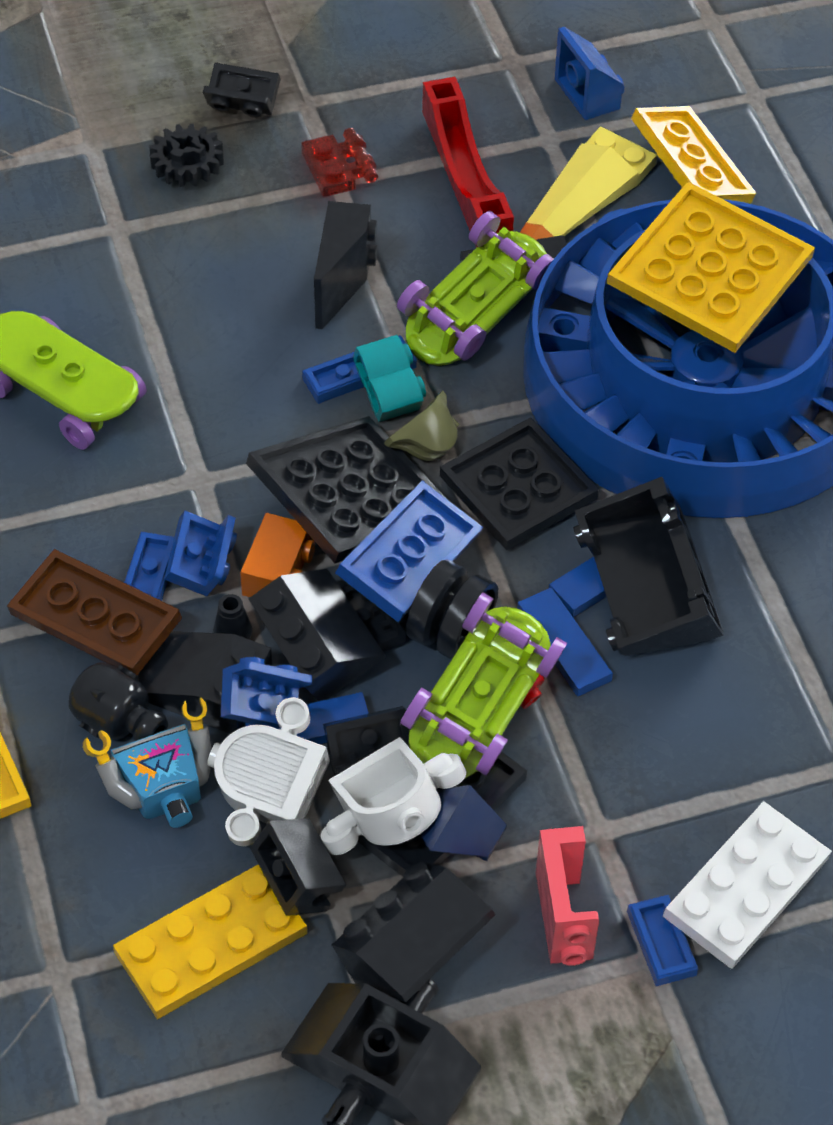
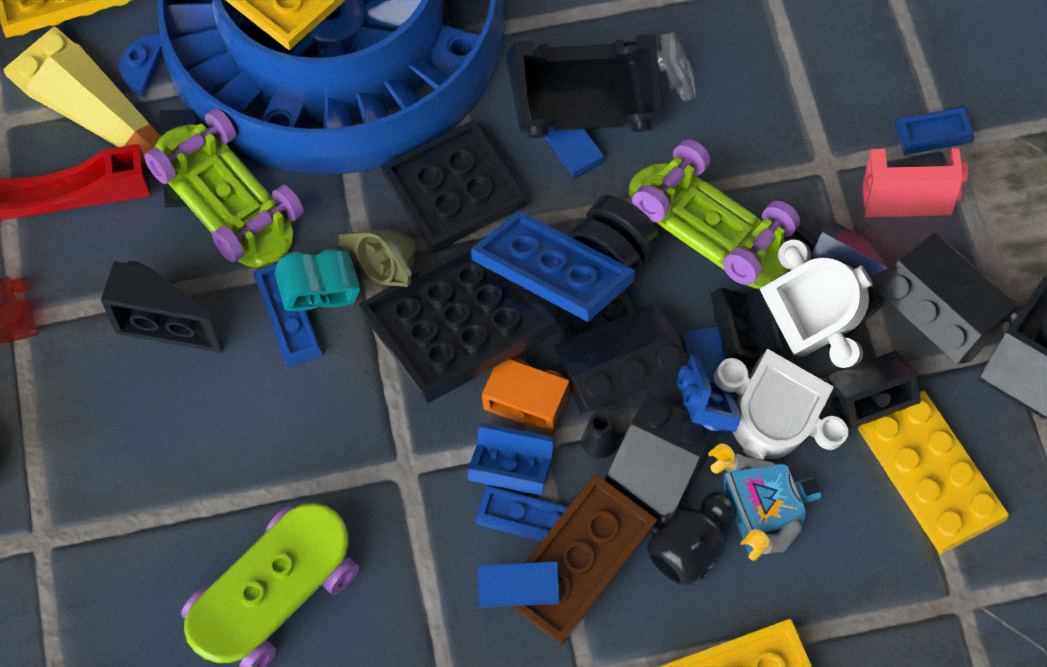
camera: 80 degrees left, 10 degrees up
blue tile [517,587,613,697] -> none
white plate [663,801,832,969] -> none
none -> blue tile [478,562,559,608]
none -> clear plate [657,32,696,101]

